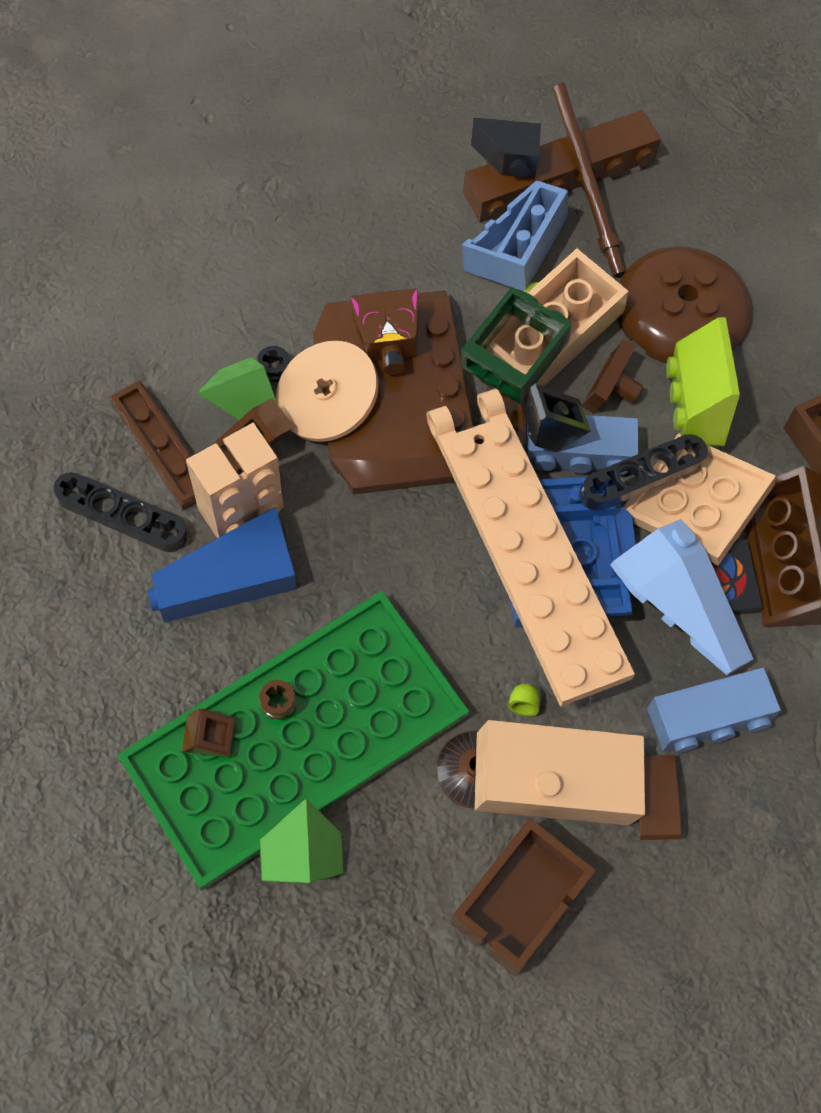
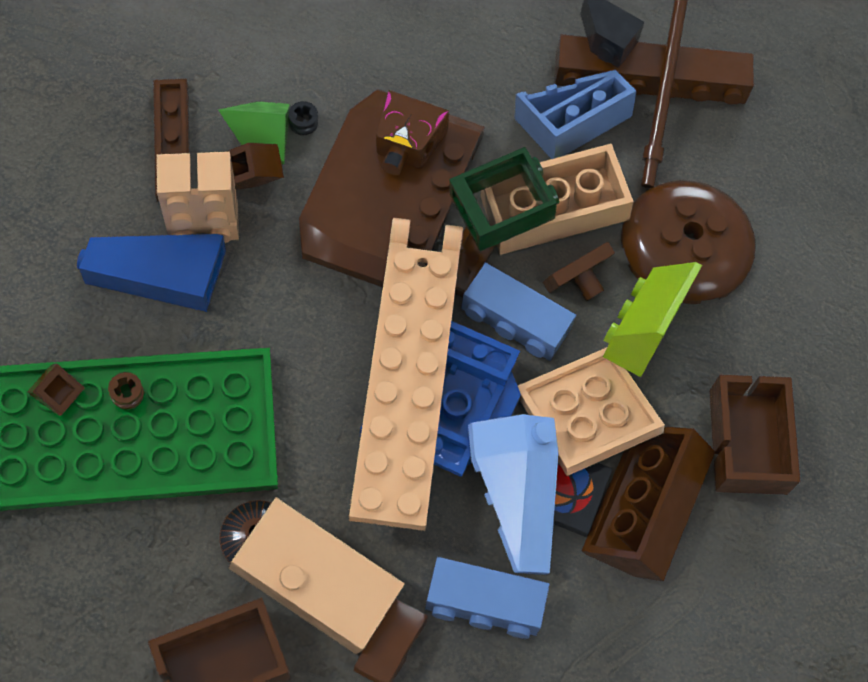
camera: 25 degrees right, 0 degrees up
black beam [53,472,187,552] -> none
bright green slope [259,799,343,883] -> none
light nougat piece [276,341,379,442] -> none
lime hinge [508,683,541,716] -> none
black slope [524,384,591,452] -> none
black beam [579,434,708,511] -> none

